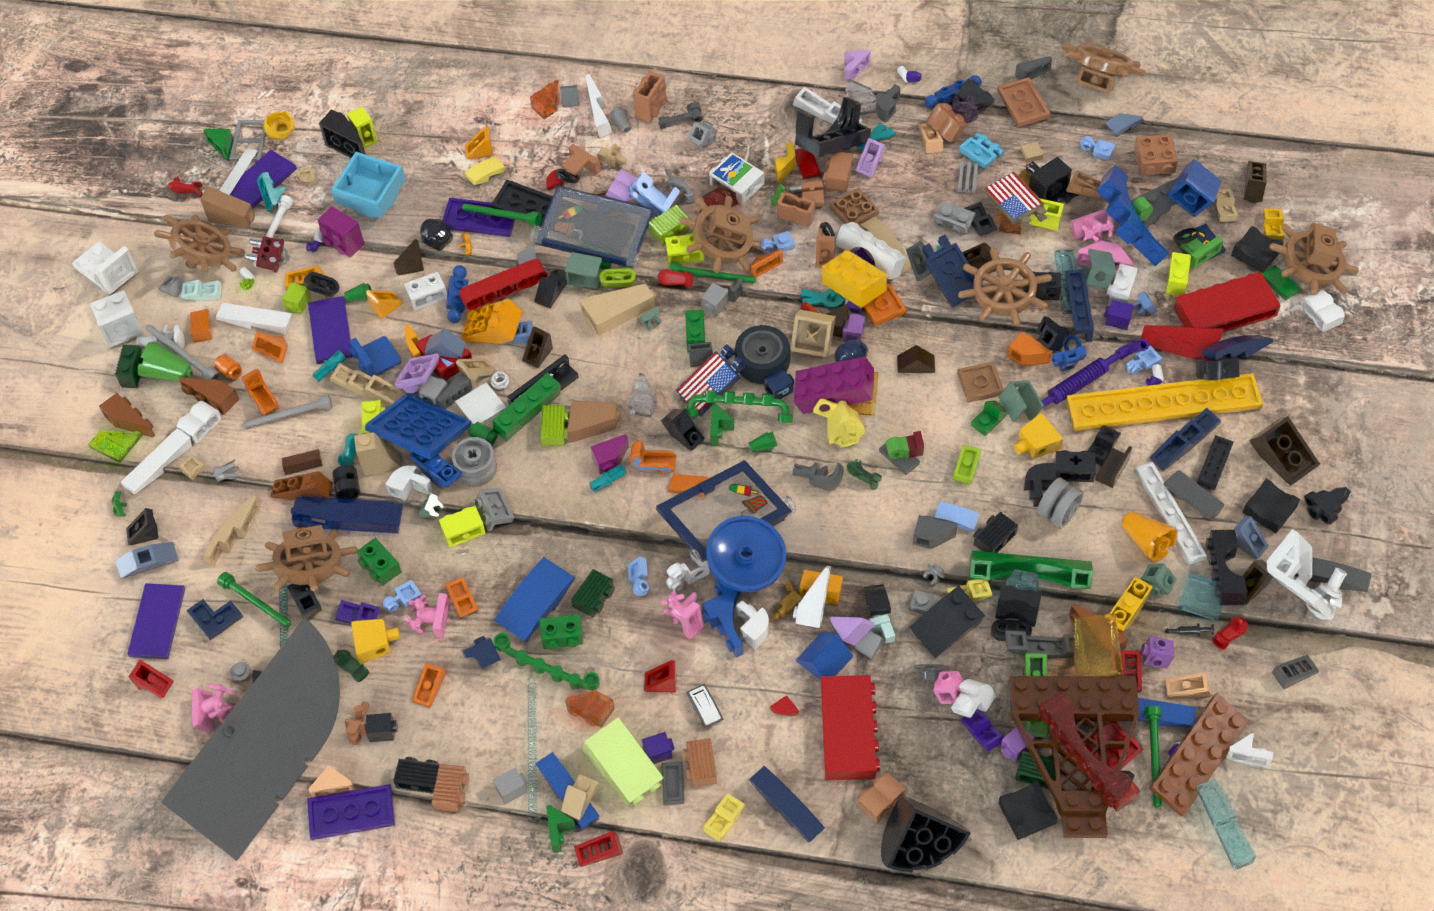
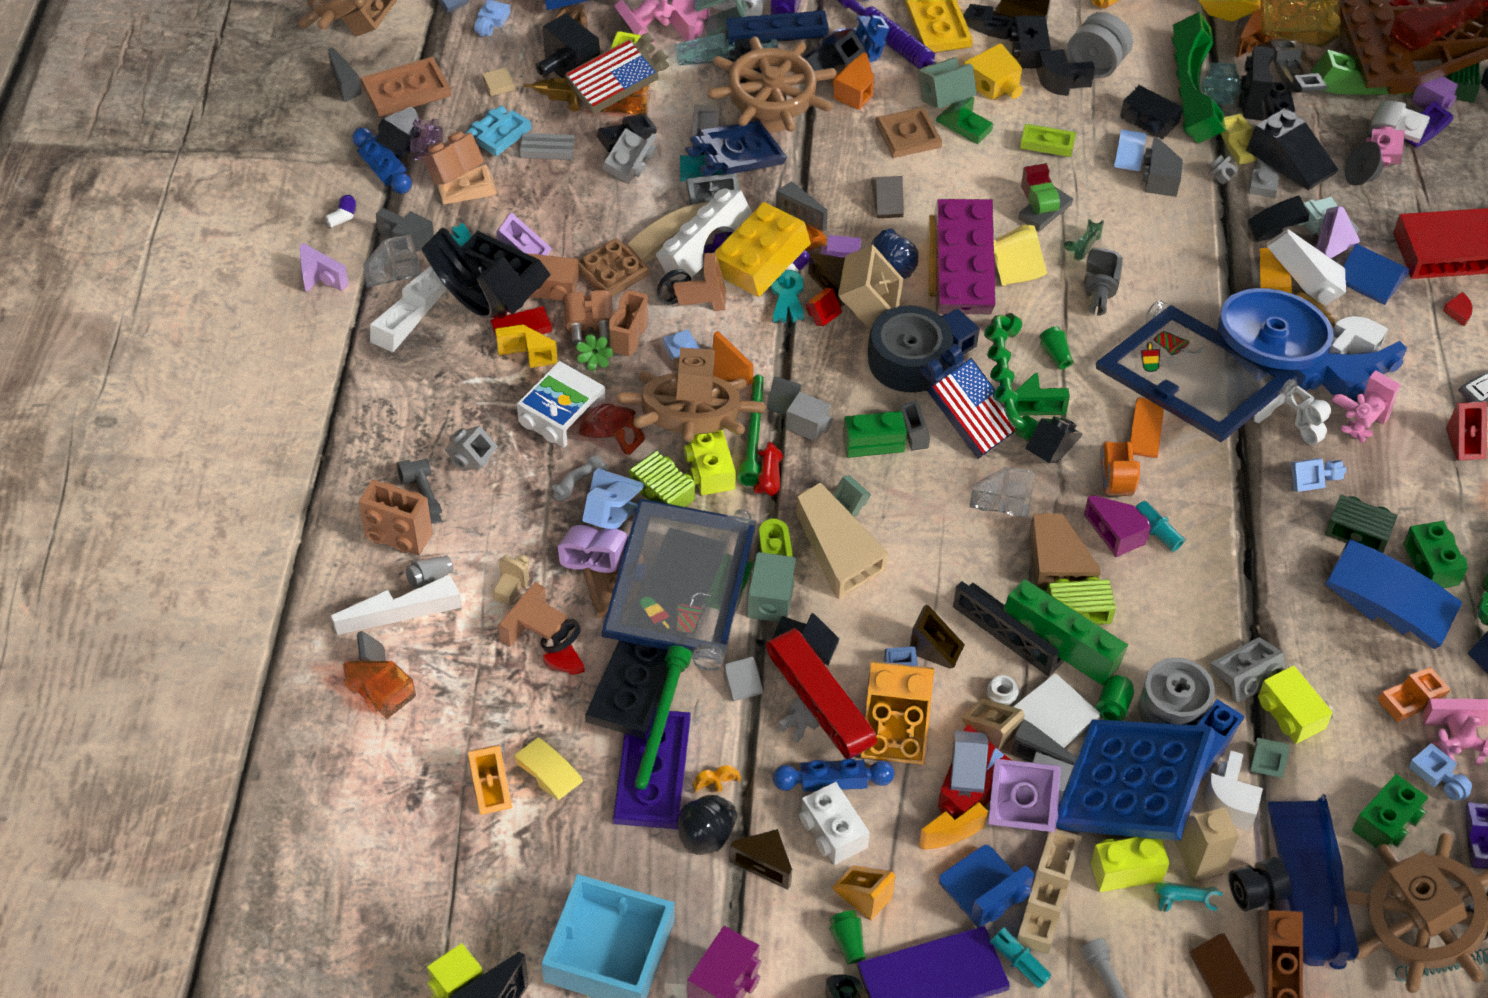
camera: 100 degrees left, 5 degrees down
none -> dark grey slope [776,181,828,232]

